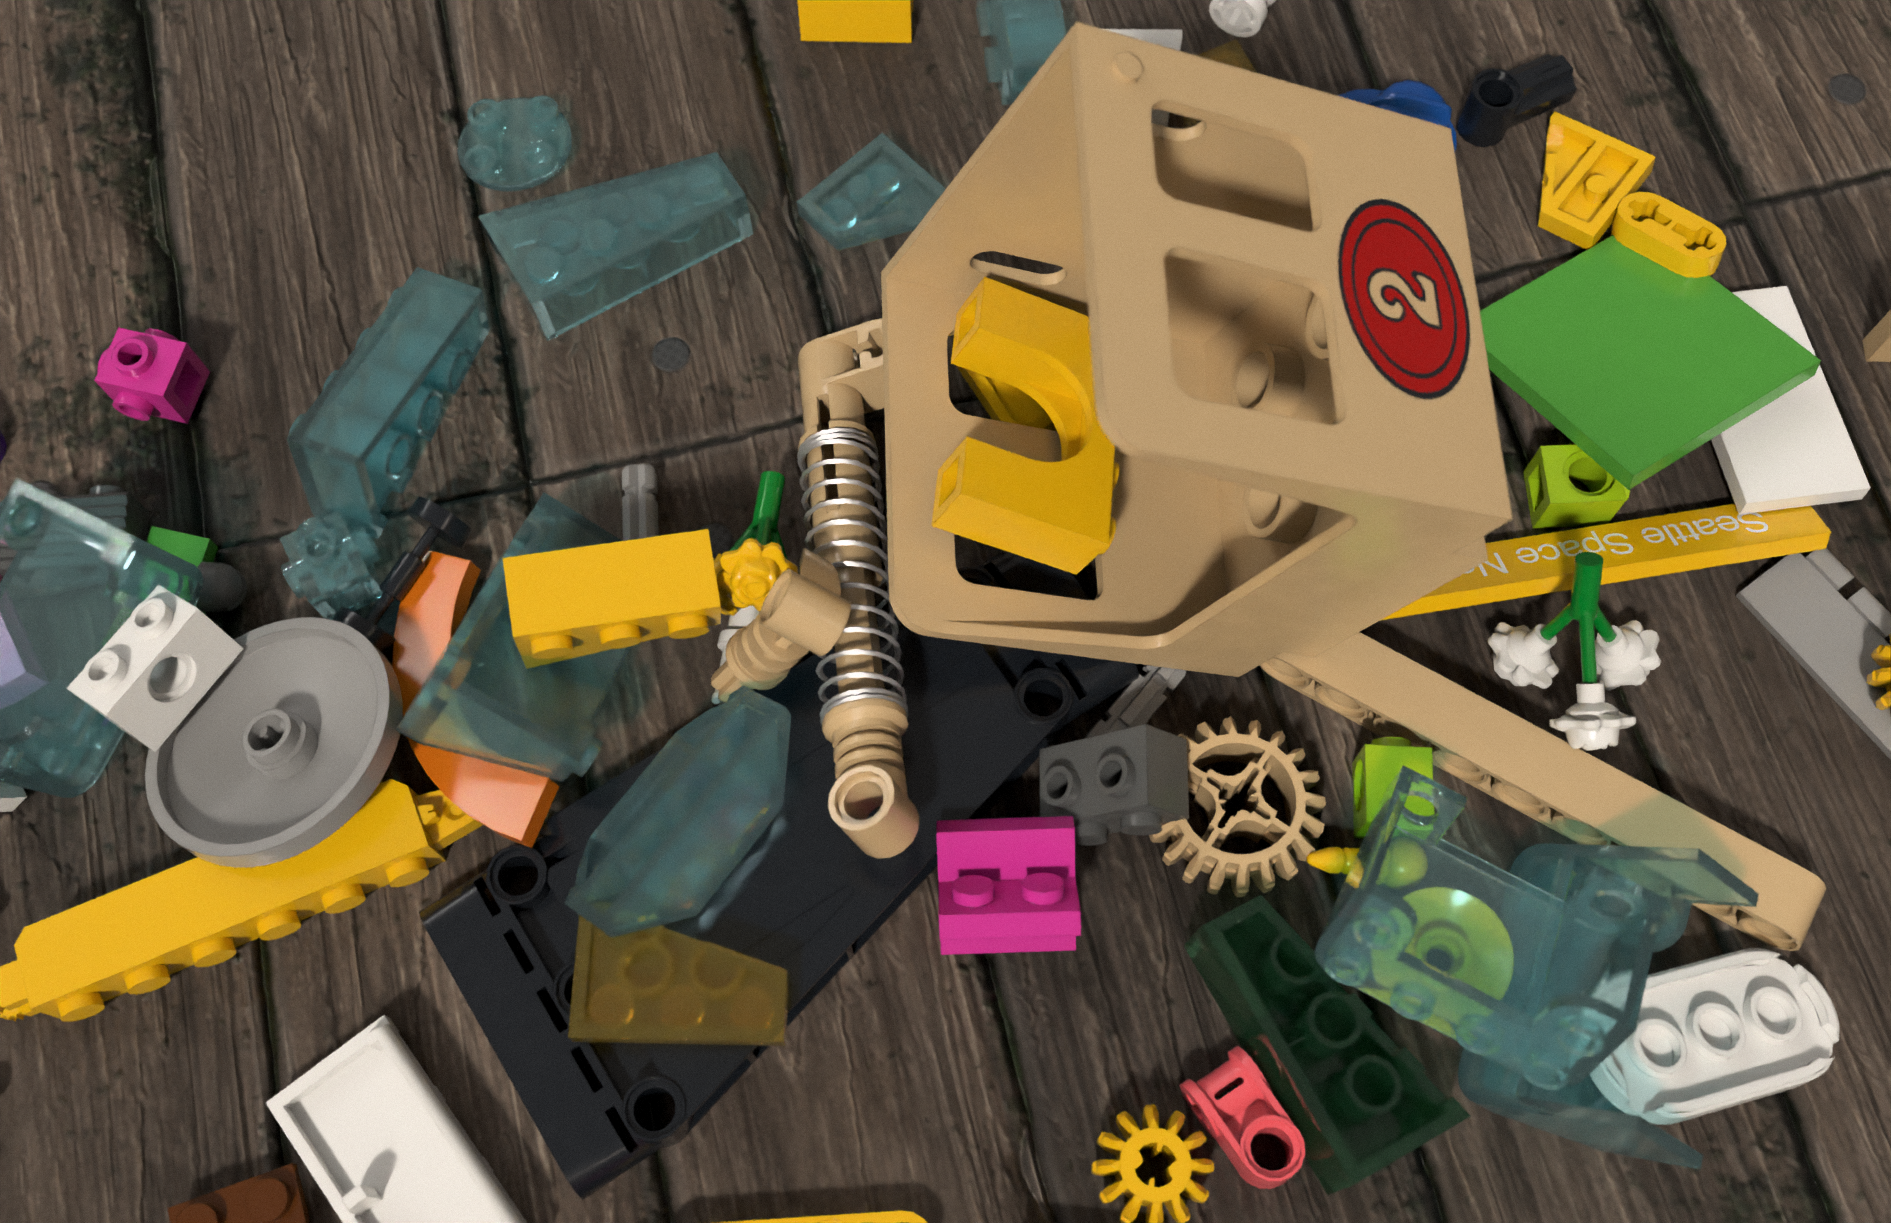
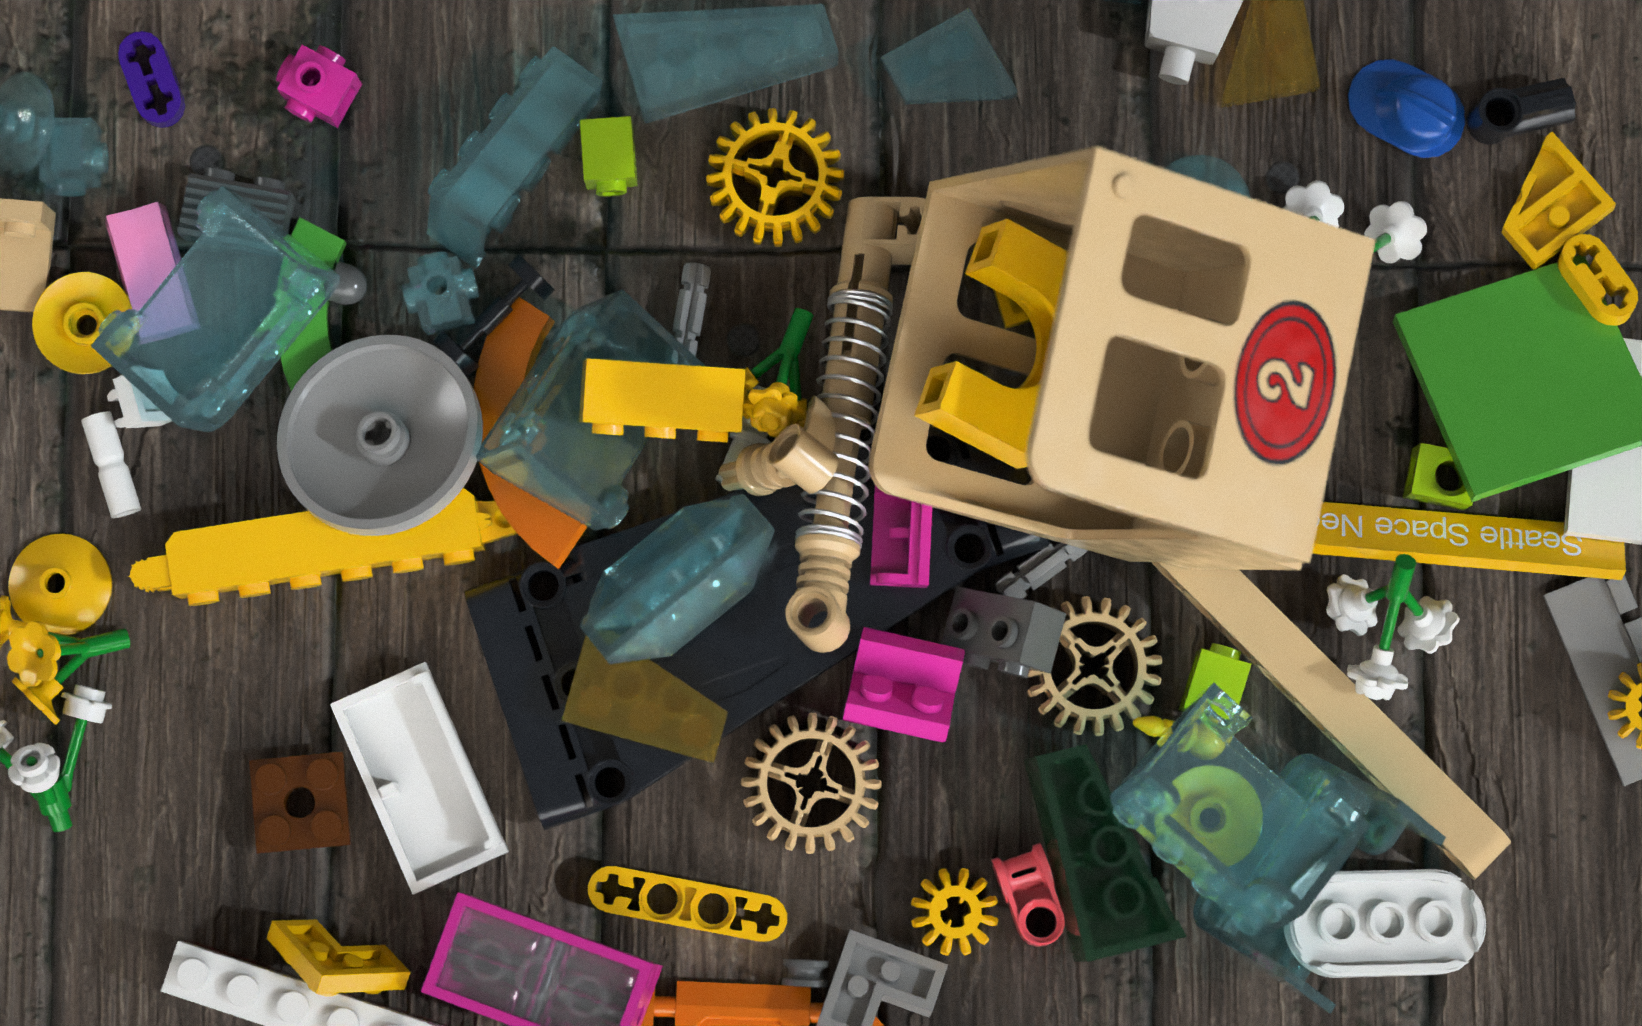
camera: 10 degrees right, 15 degrees up
white brick [67,584,244,752] -> none
none -> lime brick [580,116,638,197]
none -> yellow gear [706,108,844,247]
none -> tan gear [741,713,882,854]
none -> dark pink hinge [870,485,932,588]

